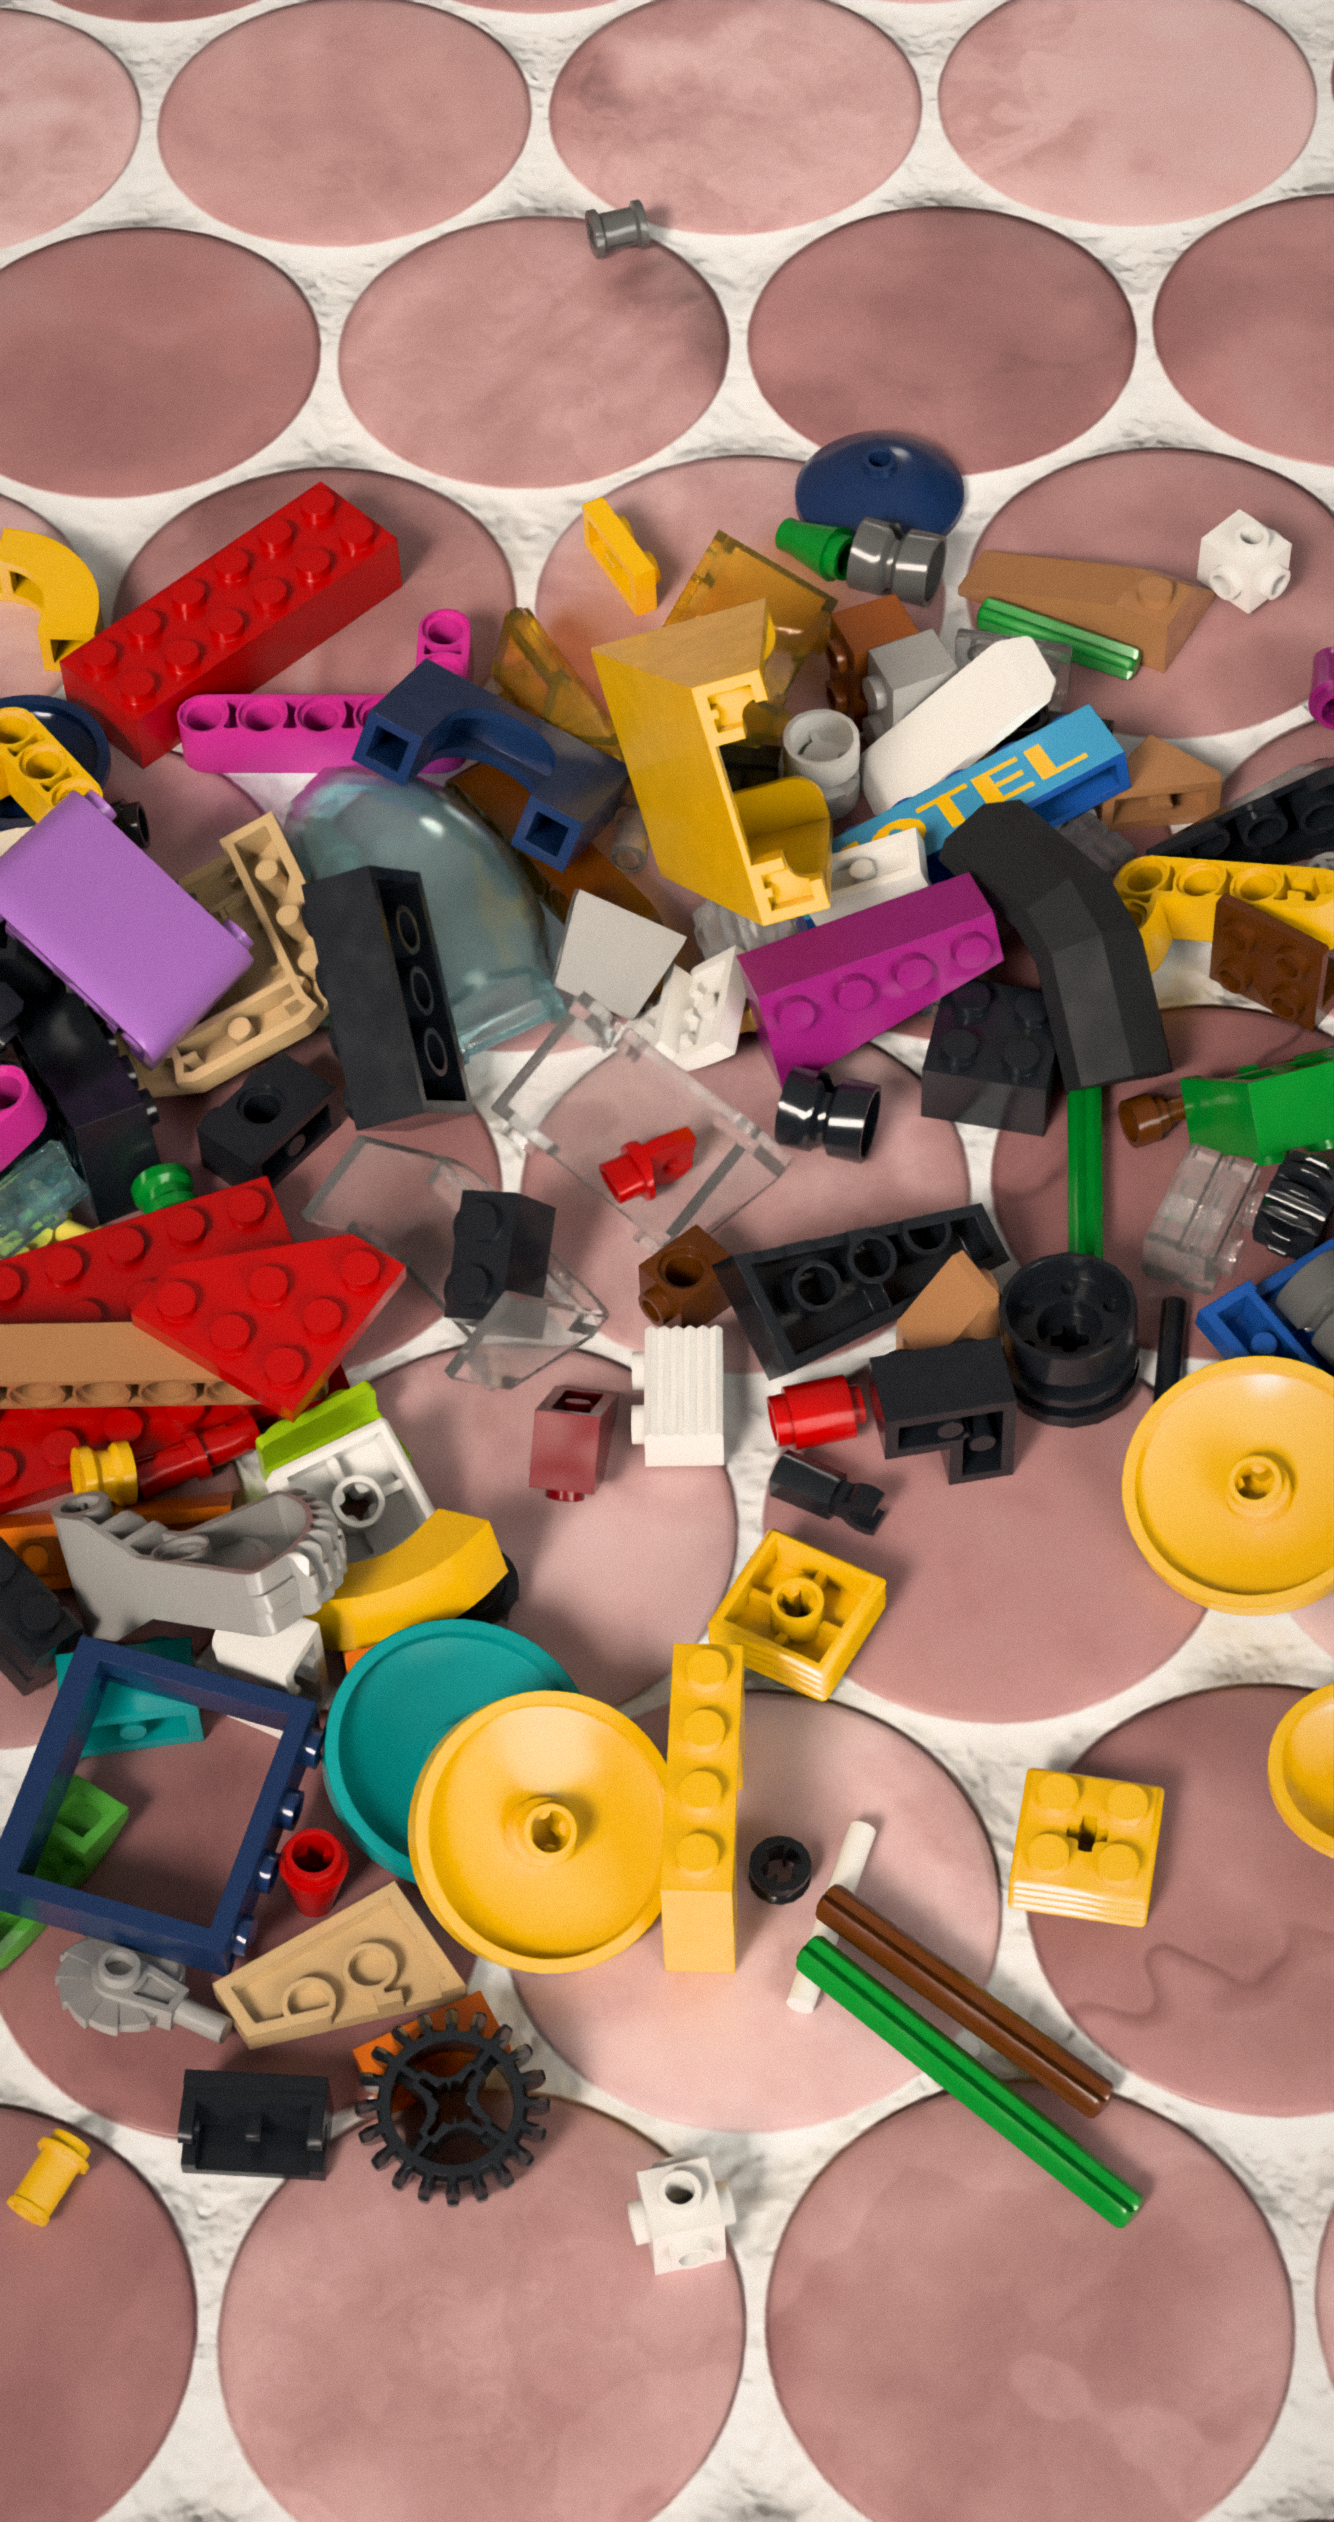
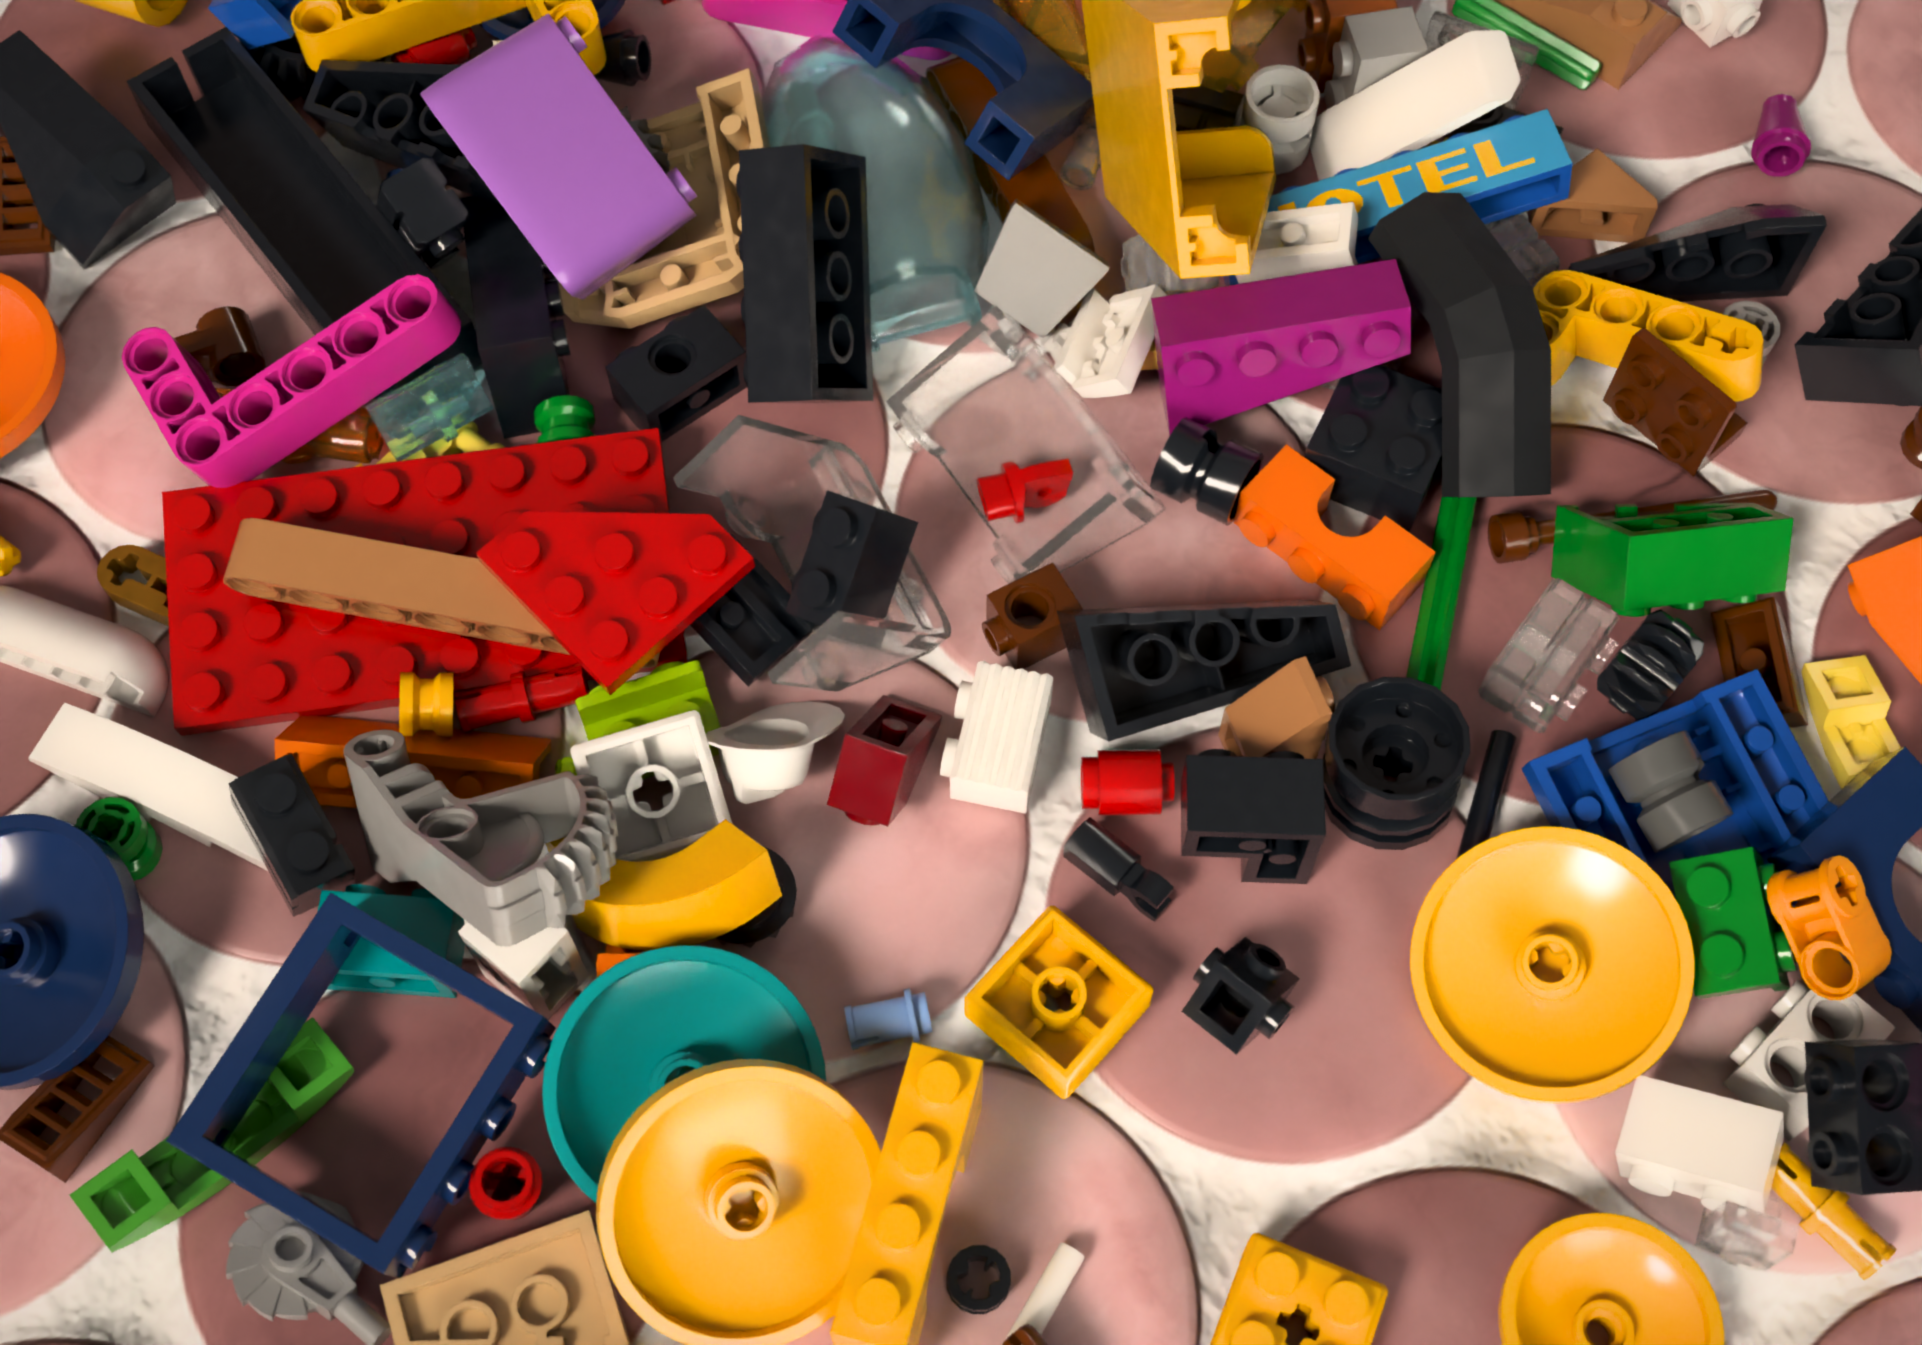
camera: 10 degrees right, 10 degrees up
none -> black plate [690,533,817,687]
none -> white piece [706,701,845,804]
none -> light blue pin [844,988,933,1050]
none -> black brick [1182,937,1300,1055]
none -> orange arch [1234,444,1436,631]

